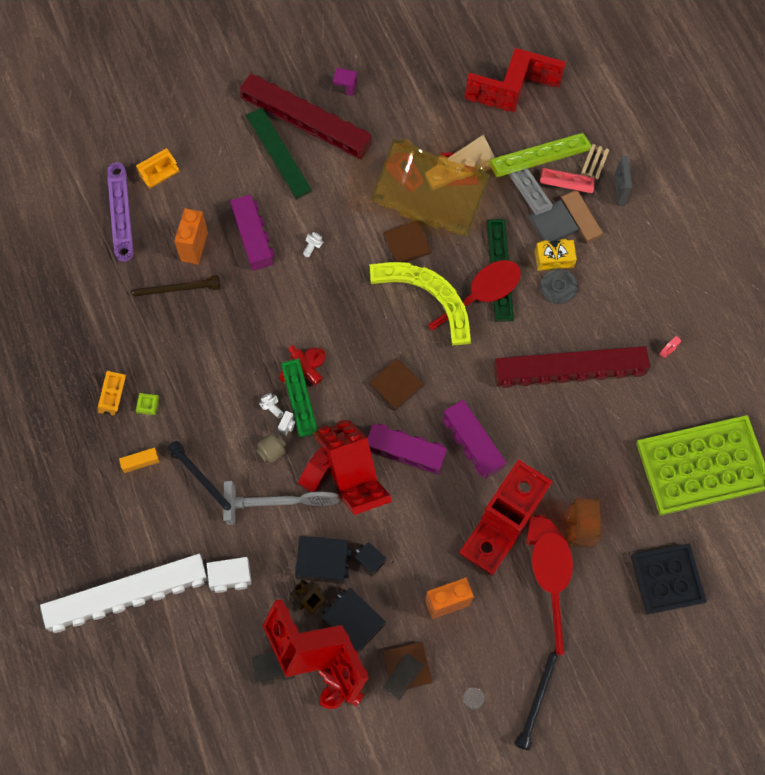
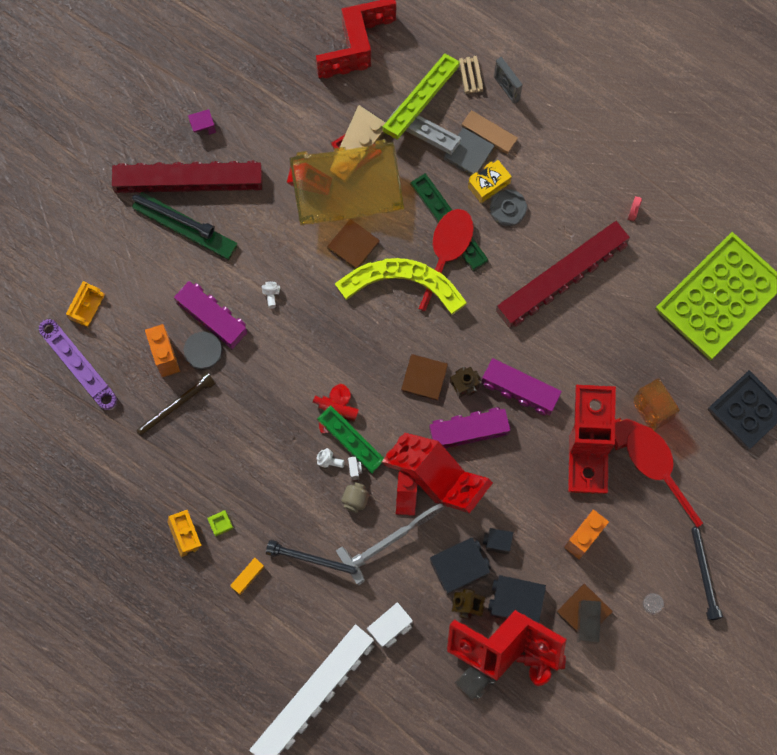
camera: 30 degrees left, 5 degrees up
coral tile [540,168,595,193] -> none
none -> black piece [132,194,215,240]
none -> dark grey tile [183,332,222,370]
none -> dark brown brick [450,367,481,398]

